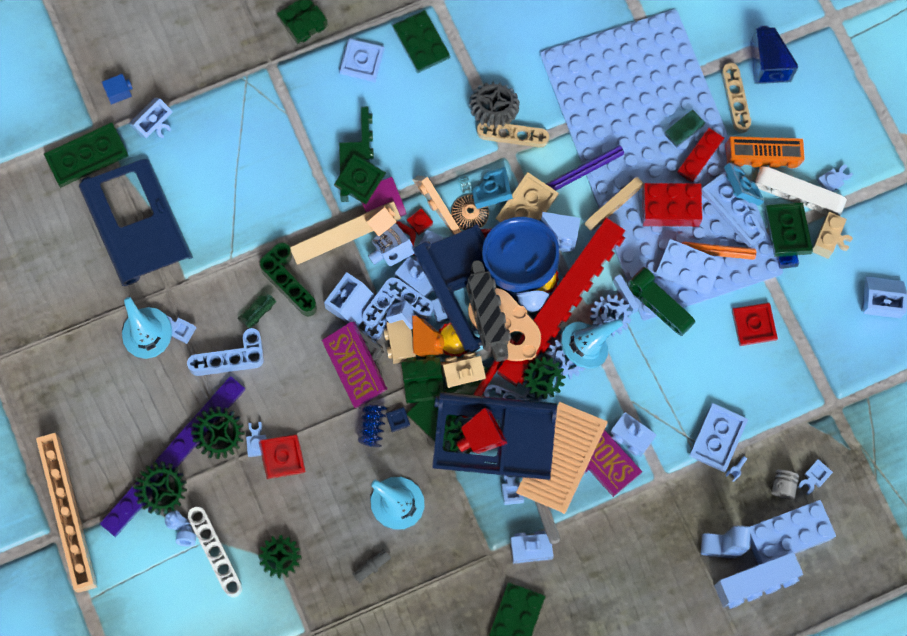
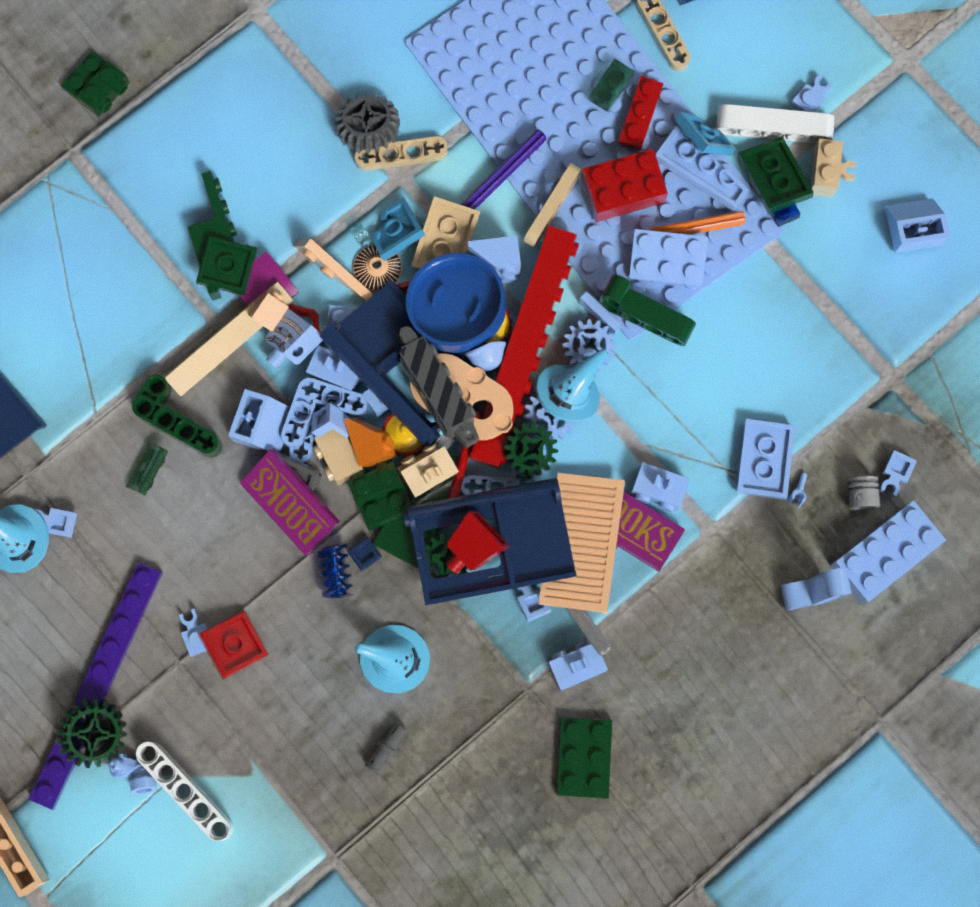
camera: 15 degrees left, 5 degrees up
light blue beam [187,328,264,376] -> none
dark green gear [191,406,245,459] -> none
dark green gear [258,535,302,579] -> none
light blue tile [340,38,385,82] -> none
dark green plate [392,10,450,74] -> none
red plate [407,208,433,236] -> none
light blue brick [714,552,803,609] -> none
orange brick [725,136,805,168] -> none
red tile [732,303,778,347] -> none

